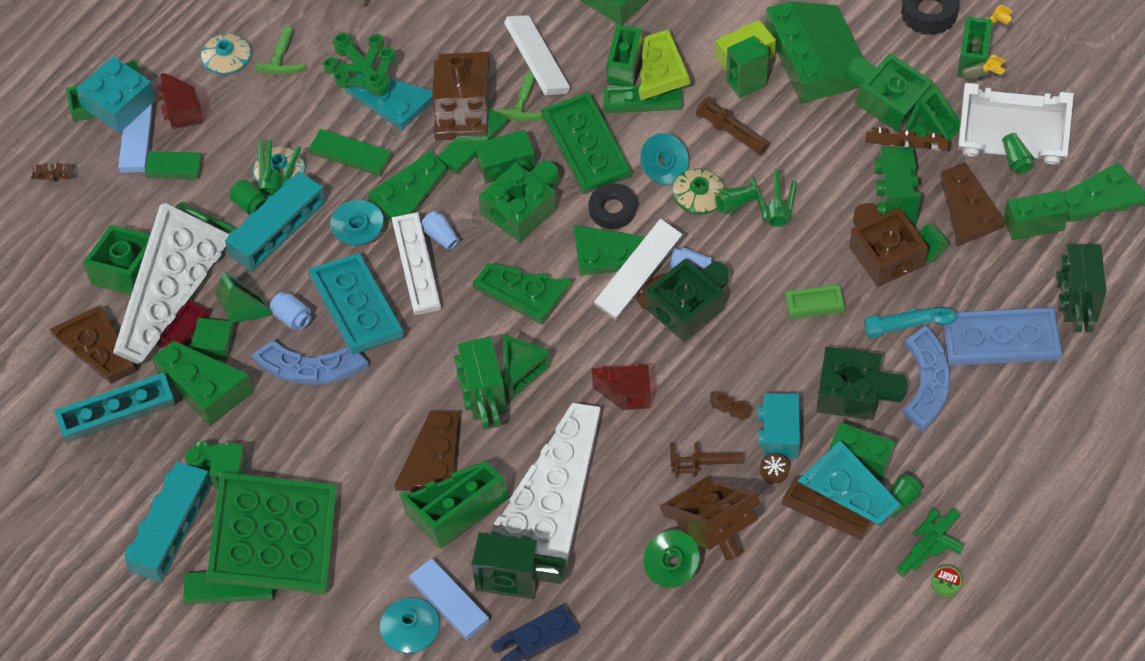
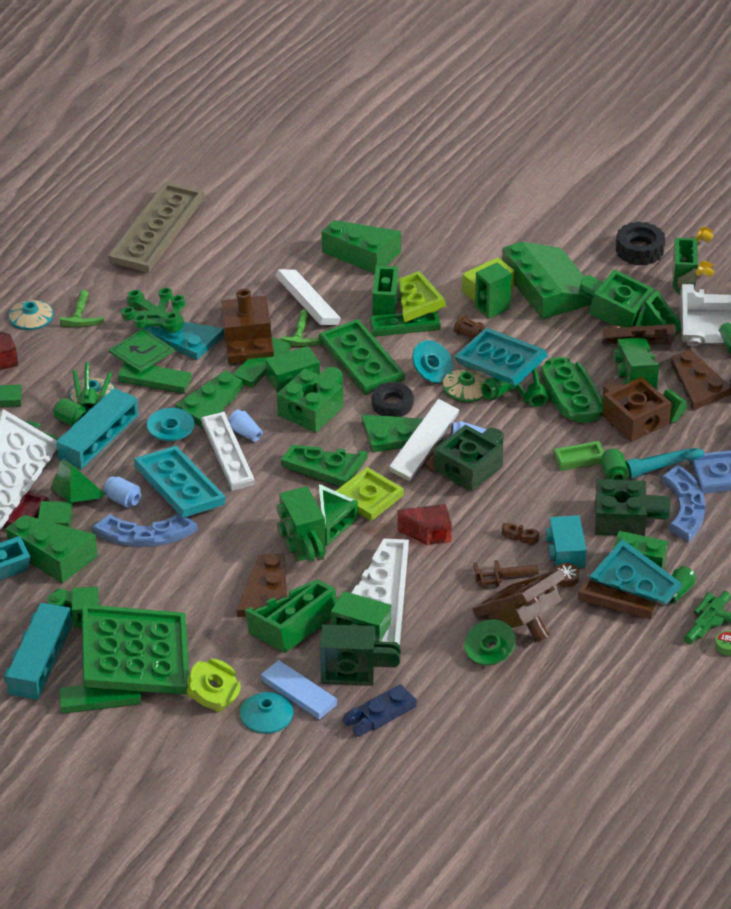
camera: 10 degrees left, 15 degrees down
none -> green piece [109,329,174,373]
none -> lime plate [187,659,241,712]
none -> green brick [331,591,391,641]
none -> lime plate [336,467,404,521]
none -> teal plate [454,327,548,386]
none -> green tile [540,357,603,423]
none -> green brick [601,448,629,480]

